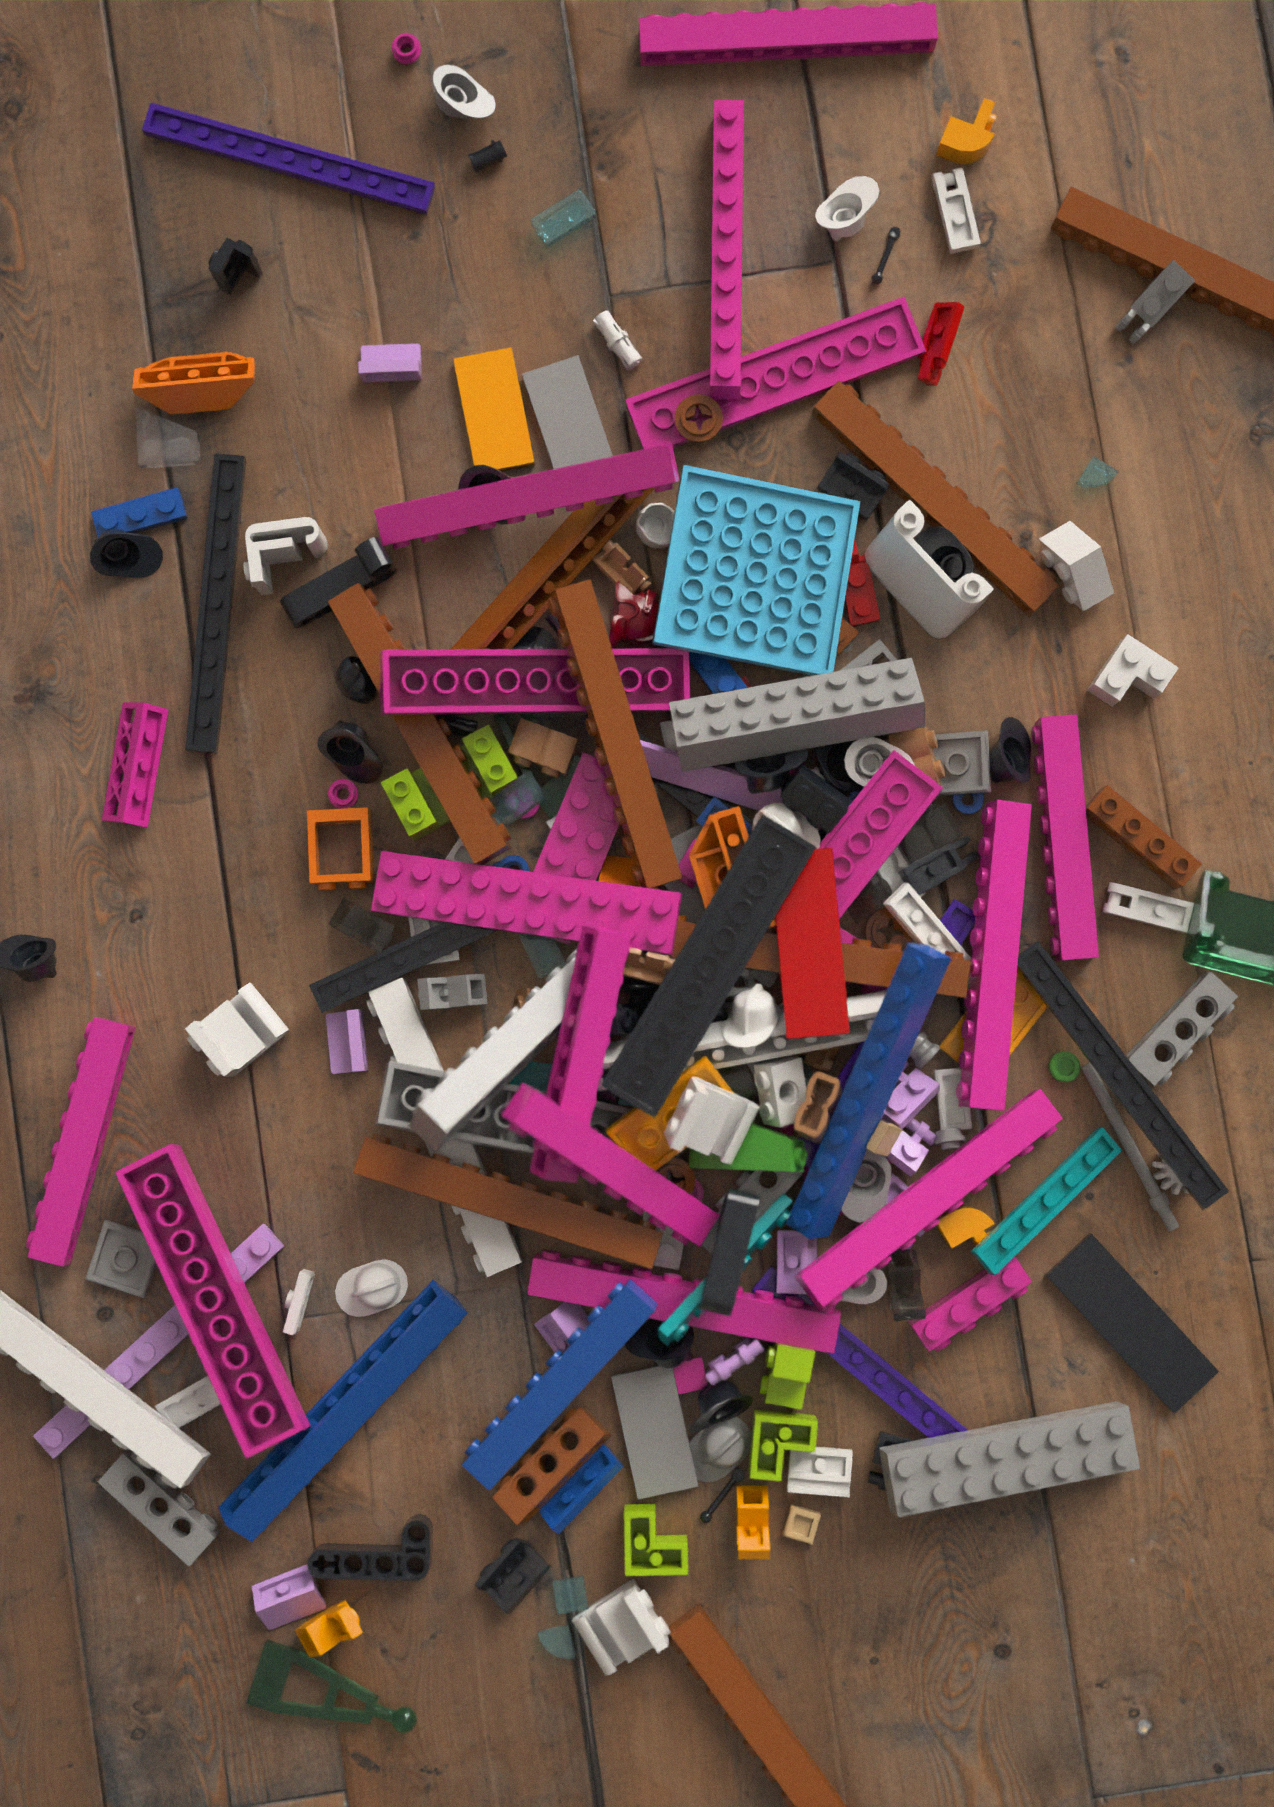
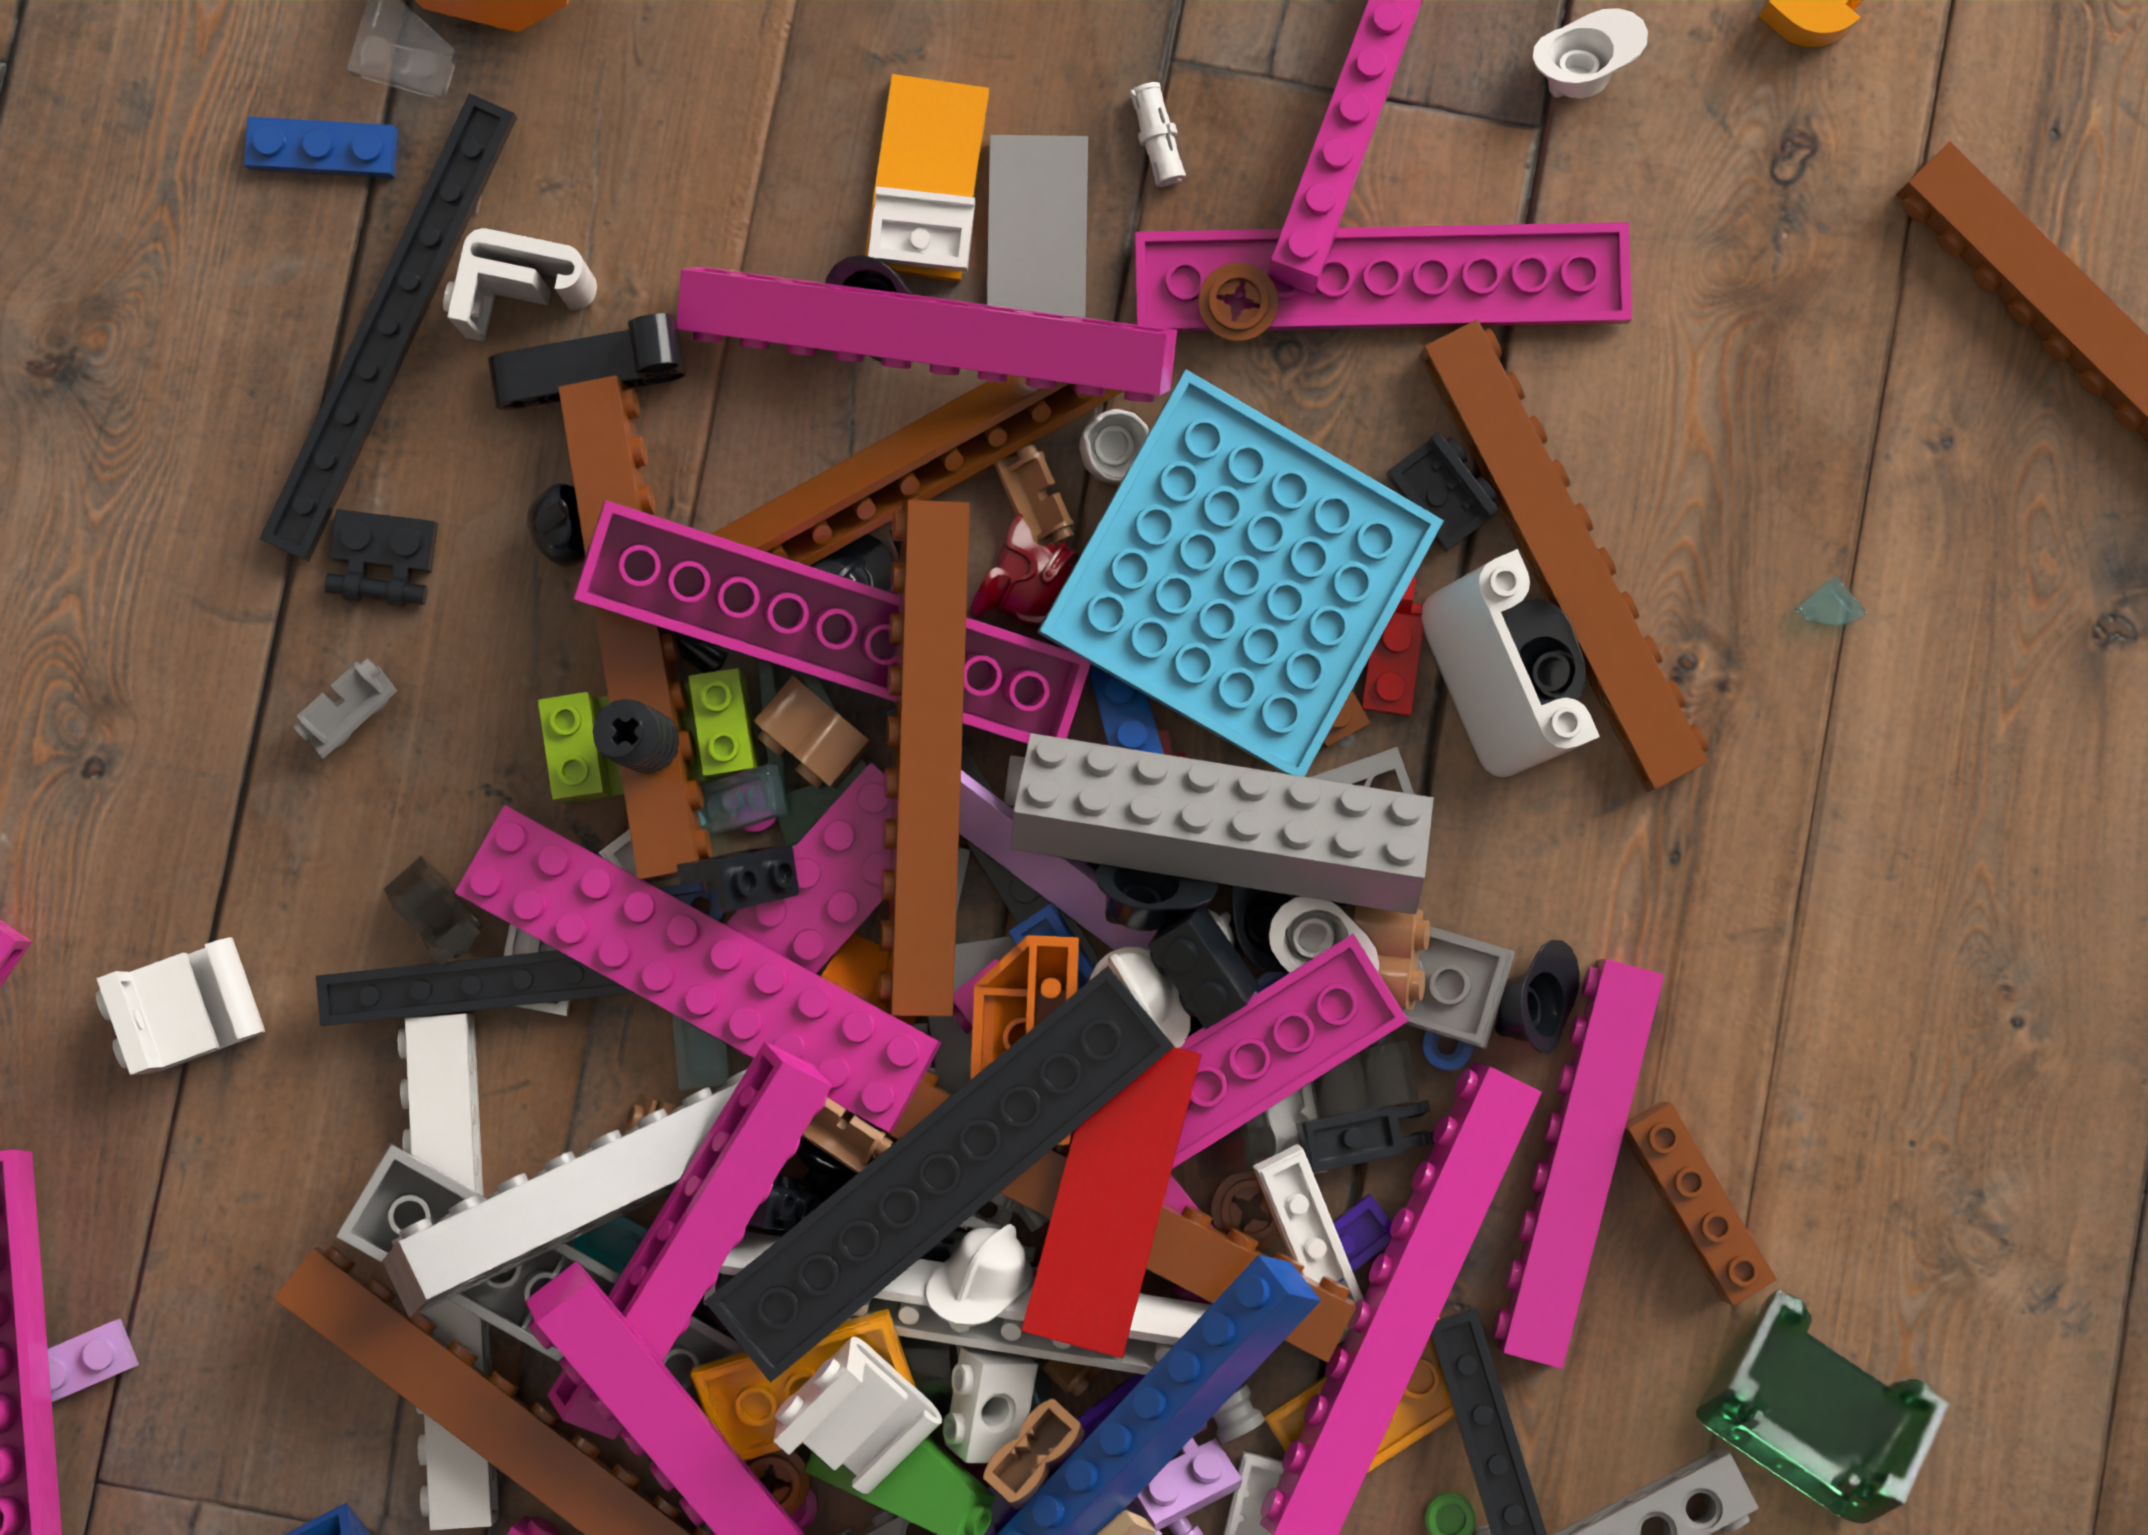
camera: 15 degrees right, 0 degrees up
black piece [90,529,163,578] -> none
dark pink fence [102,702,169,828] -> none
white plate [283,1269,315,1335] -> none
orange window [307,807,374,891] -> none
black piece [317,720,383,783] -> none
lavender panel [326,1009,368,1074] -> none
dark pink plate [328,779,359,809] -> none
white piece [335,1259,408,1317] -> none
lavender panel [358,344,422,382] -> none
light grey brick [418,974,488,1010] -> none
black hinge [871,227,901,284] -> none
red hinge [917,302,965,386] -> none
white plate [932,167,981,254] -> none
white brick [1039,521,1114,611] -> none
white brick [1087,634,1179,707] -> none
white plate [1102,882,1194,933] -> none
light grey hinge [1115,260,1196,344] -> none
none -> light grey hinge [293,658,397,759]
none -> black plate [324,509,438,607]
none -> black piece [593,699,679,774]
none -> black bracket [677,845,799,911]
none -> white plate [868,186,975,272]

